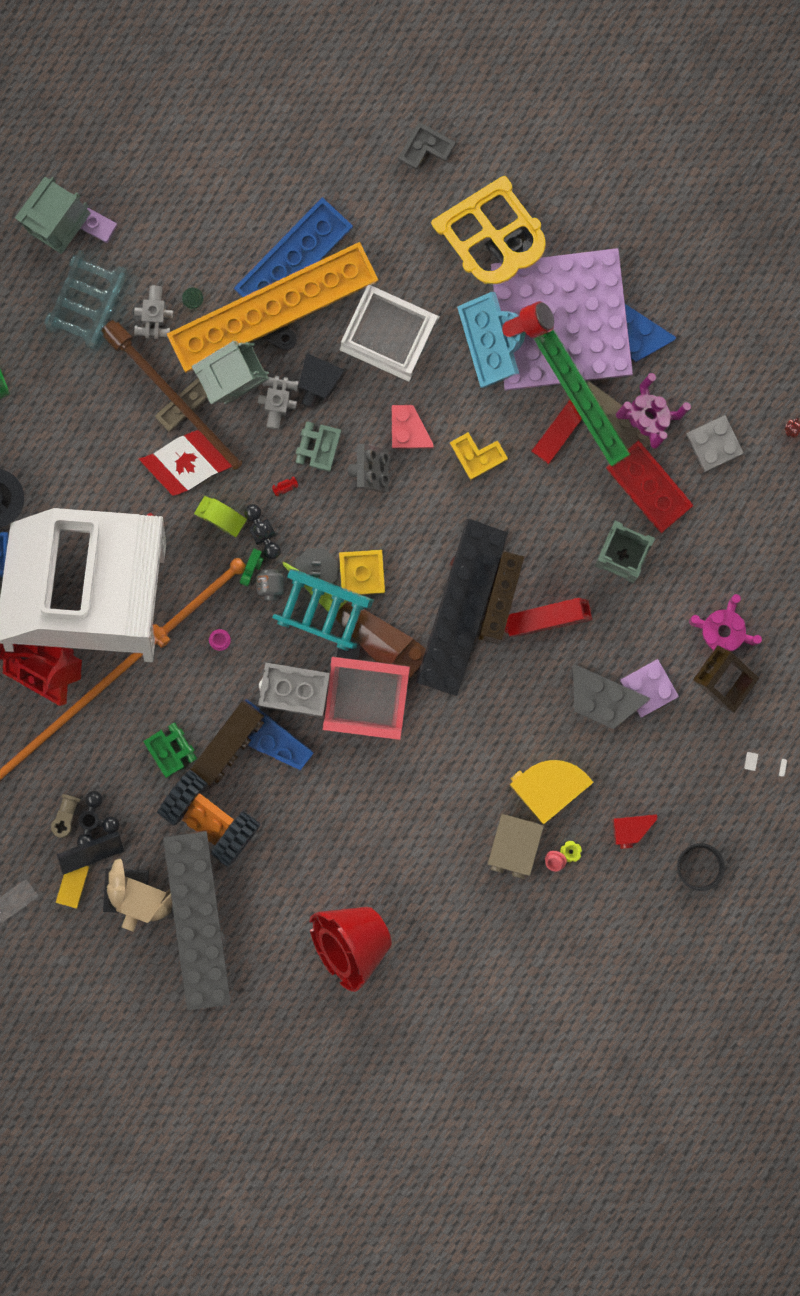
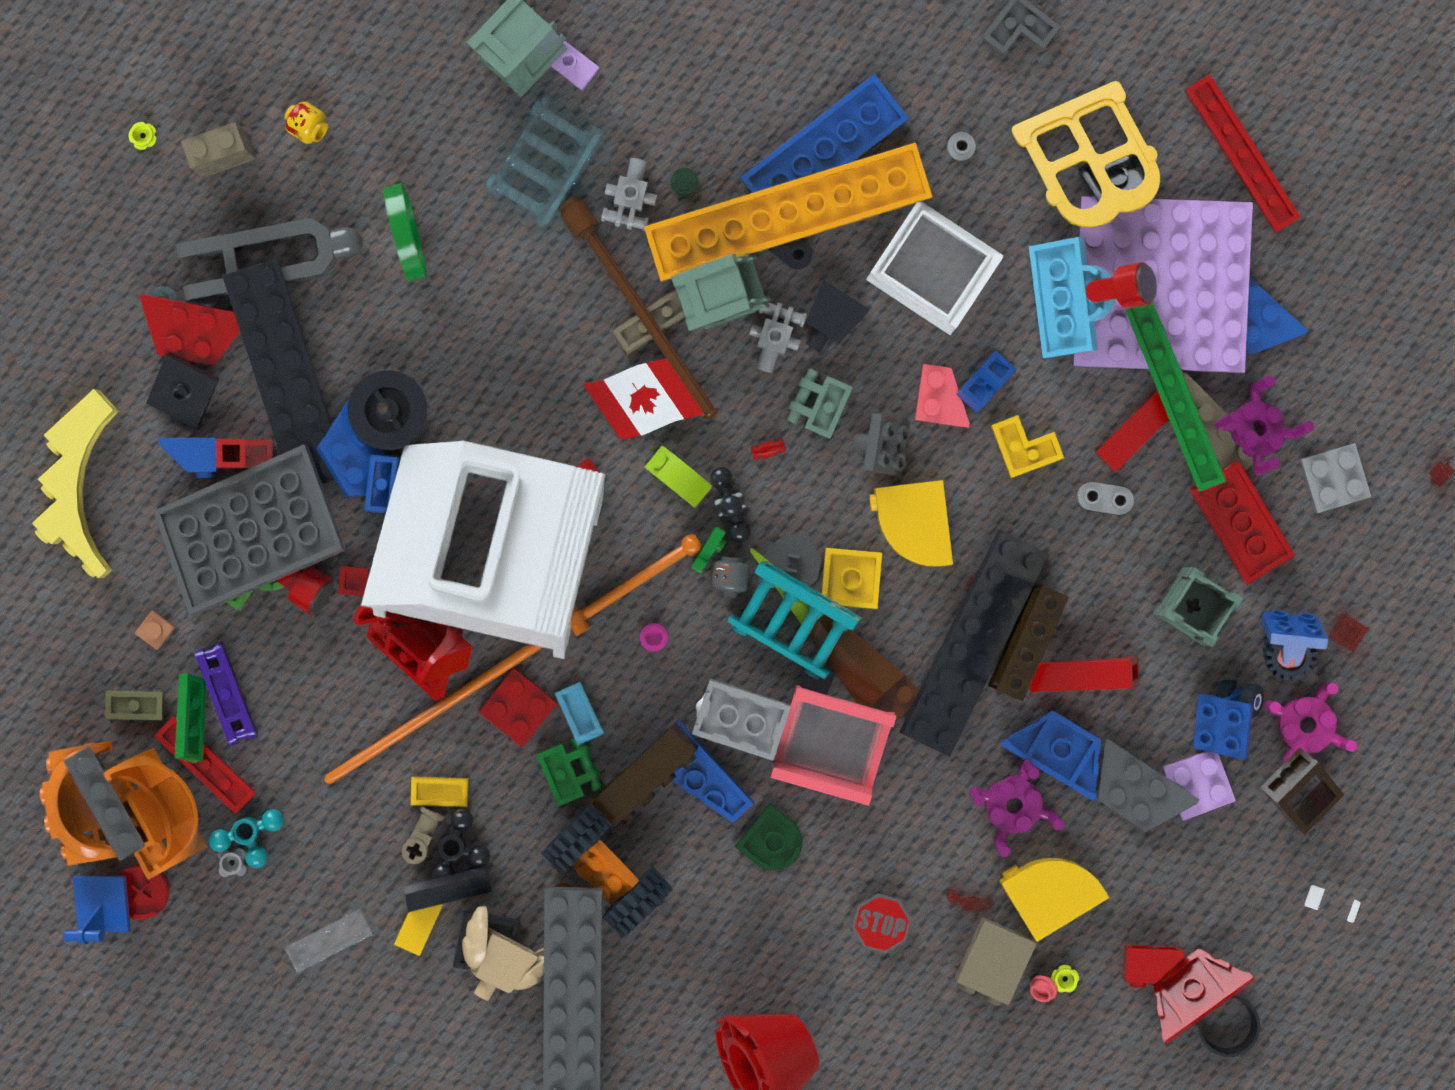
camera: 15 degrees right, 5 degrees up
none -> yellow tile [411,776,469,807]
none -> red plate [479,668,558,747]
none -> medium azure tile [555,682,604,745]
none -> dark green tile [734,802,802,870]
none -> piece [851,893,912,954]
none -> yellow brick [870,480,953,566]
none -> clear red piece [946,889,993,913]
none -> light grey plate [947,132,976,161]
none -> blue slope [956,350,1016,413]
none -> magenta plate [969,760,1064,857]
none -> blue wing [1000,710,1101,801]
none -> light grey plate [1077,482,1134,515]
none -> wing [1153,949,1255,1044]
none -> red plate [1184,74,1301,233]
none -> blue plate [1194,680,1264,760]
none -> blue plate [1261,610,1328,682]
none -> clear red plate [1328,613,1368,652]

